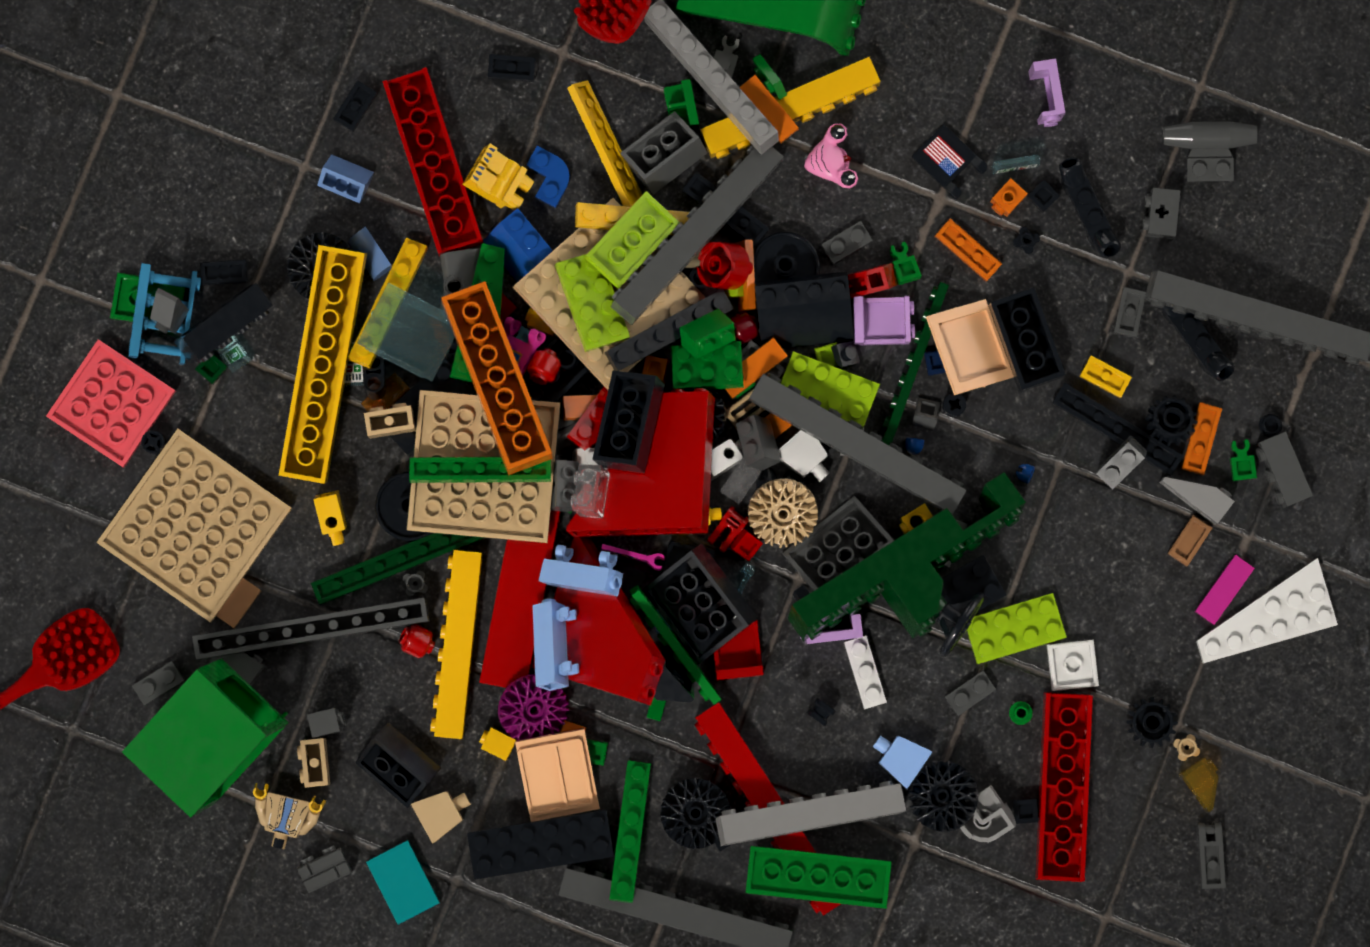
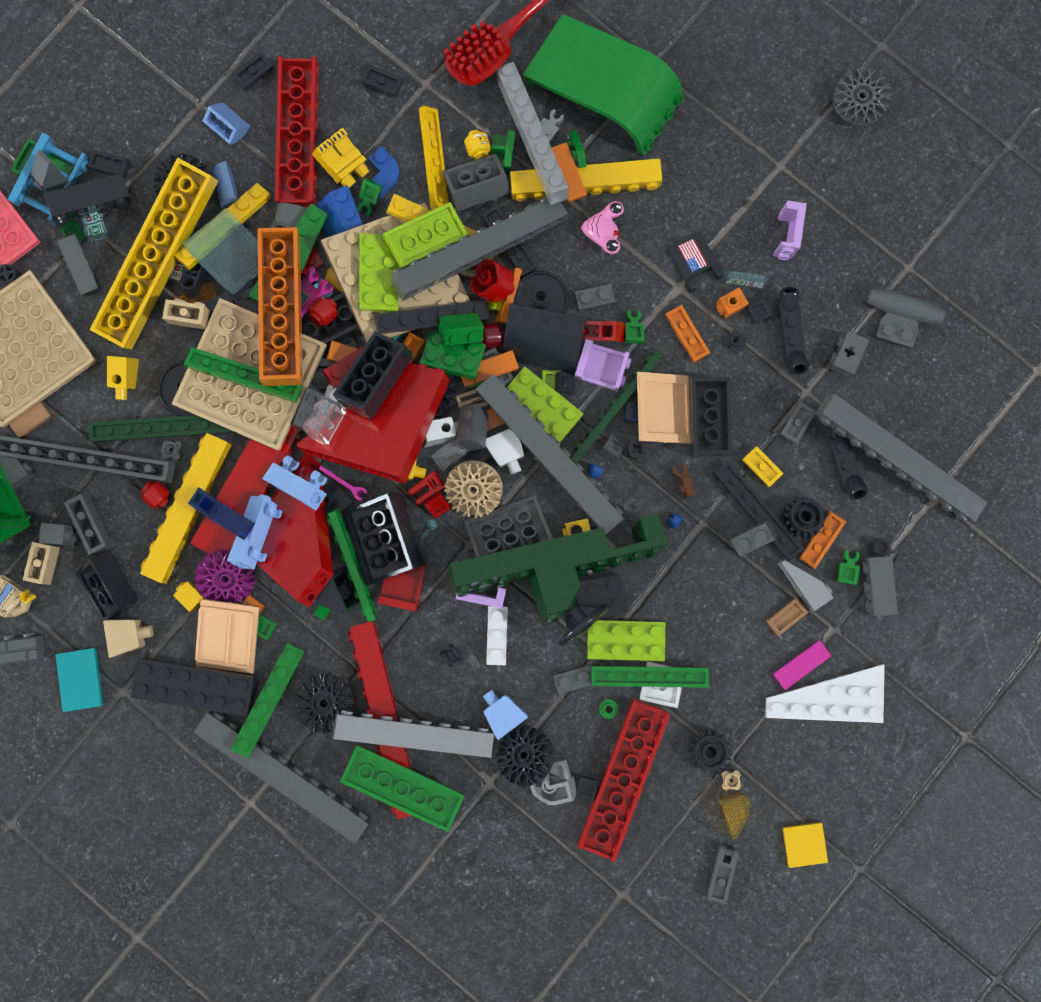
camera: 20 degrees right, 0 degrees up
none -> dark grey tile [57,234,100,295]
none -> dark grey brick [64,494,114,556]
none -> clear blue slope [188,487,255,540]
none -> green plate [358,178,383,216]
none -> yellow head [464,130,491,160]
none -> green plate [591,666,709,688]
none -> reddish brown plate [672,464,695,498]
none -> yellow tile [782,822,828,868]

